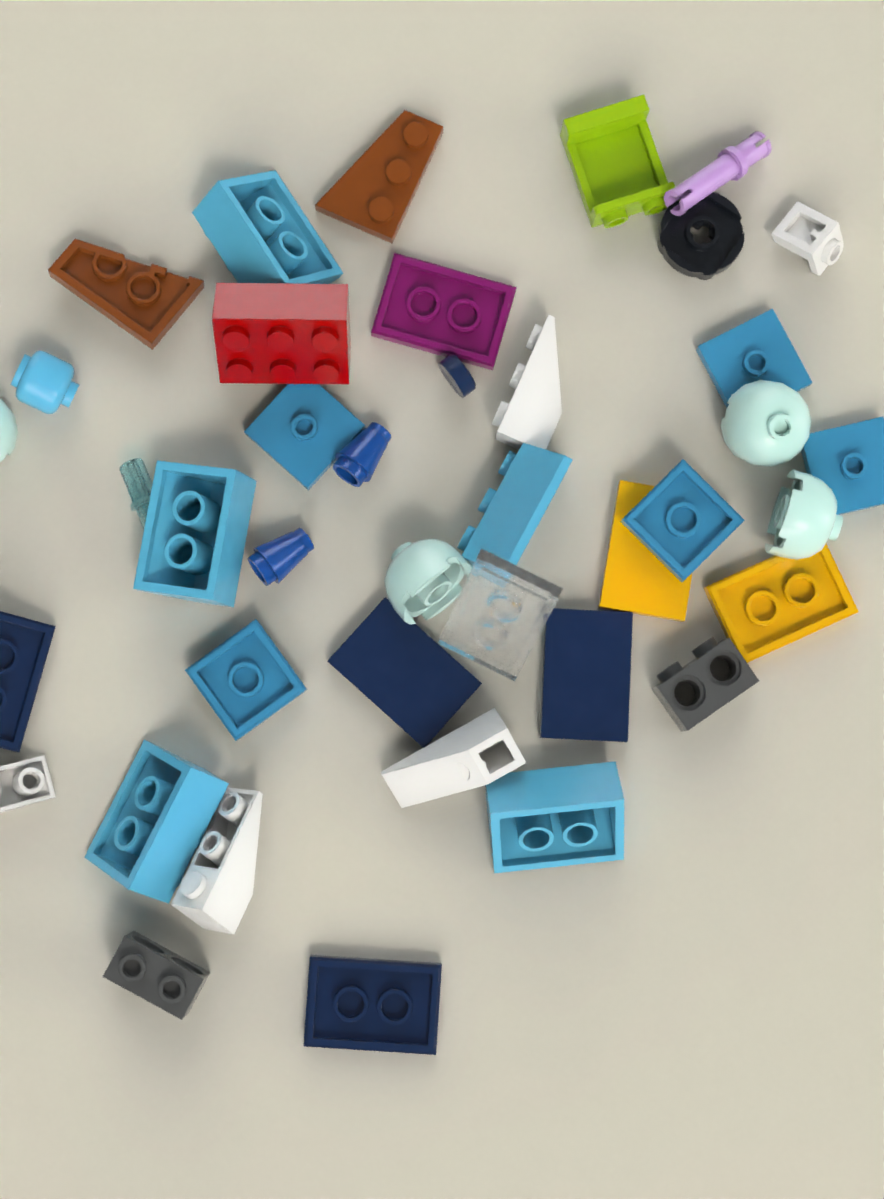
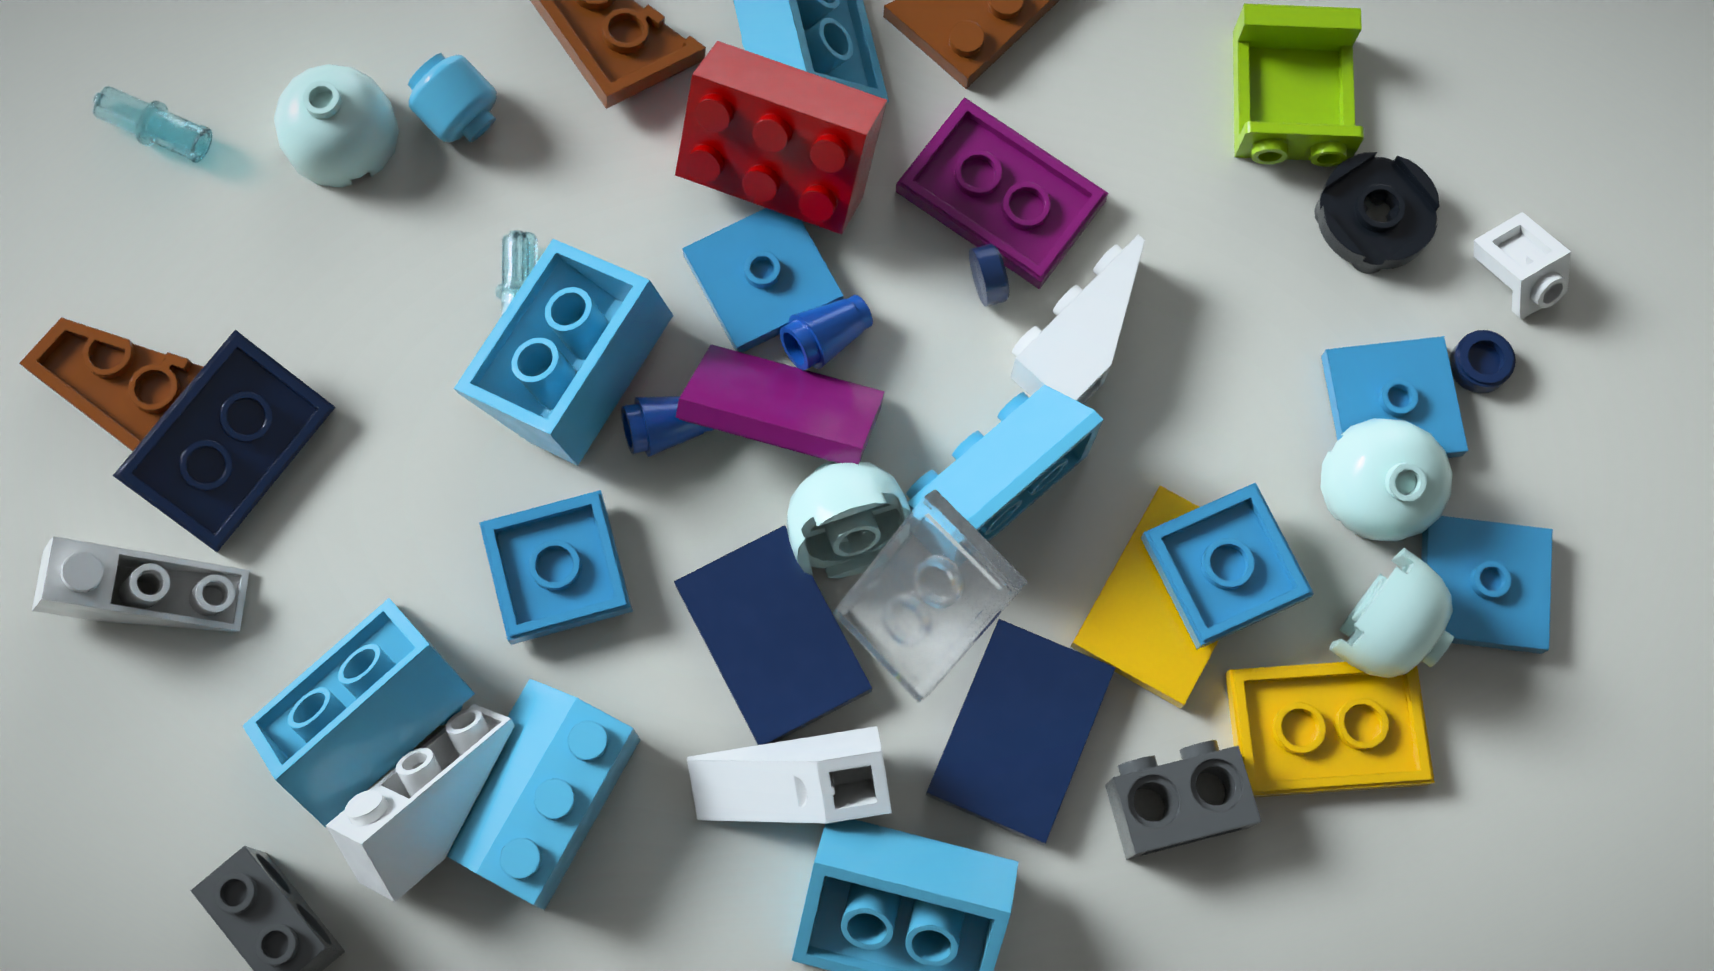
camera: 25 degrees right, 10 degrees down
lavender pin [664,131,771,216] -> none
none -> medium azure slope [447,679,641,910]
none -> magenta tile [676,344,885,465]
none -> dark blue tile [1449,330,1516,393]

